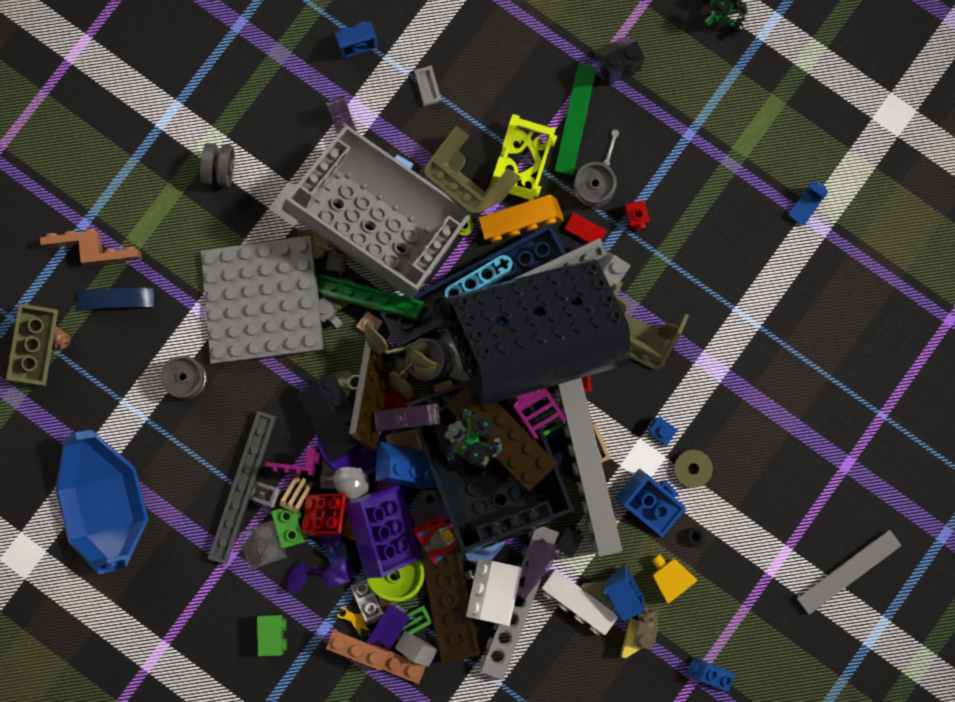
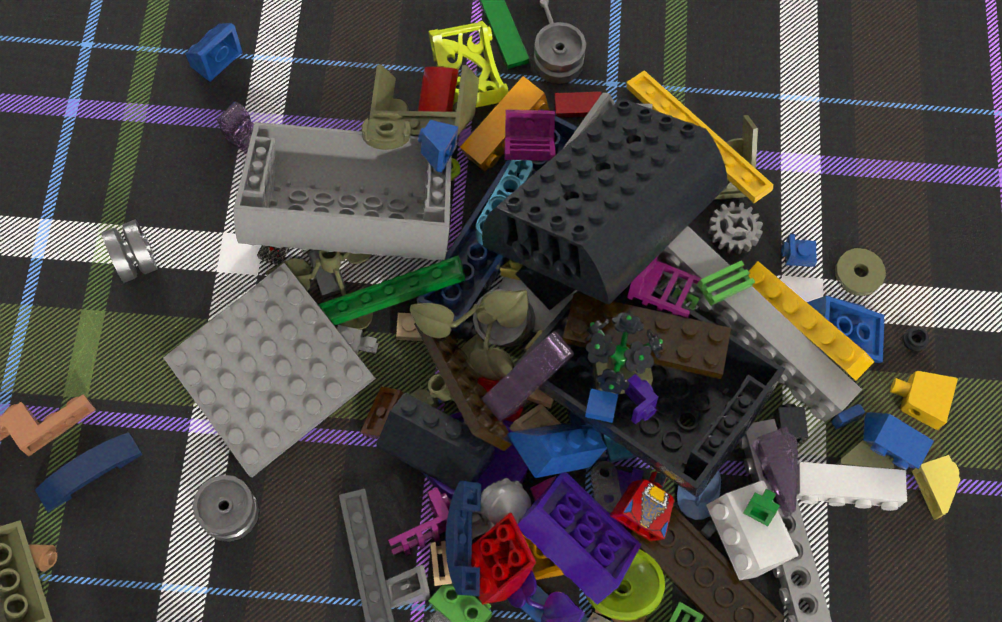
camera: 35 degrees left, 15 degrees down
light grey tile [414,65,442,107] -> none
red brick [624,200,650,231] -> none
dark tan bracket [633,607,658,650] -> none
none -> reddish brown plate [360,386,404,439]
none -> olive tile [361,112,411,150]
none -> red slope [418,67,459,112]
none -> blue slope [418,120,458,173]
none -> dark blue slope [446,481,481,596]
none -> magenta plate [505,110,556,161]
none -> blue tile [585,389,618,423]
none -> dark purple bracket [625,374,658,424]
none -> yellow plate [626,71,773,203]
none -> bright green tile [697,260,755,306]
none -> light grey gear [708,202,763,254]
none -> green tile [743,489,780,527]
none -> yellow brick [748,261,874,381]
none -> blue tile [832,404,865,430]

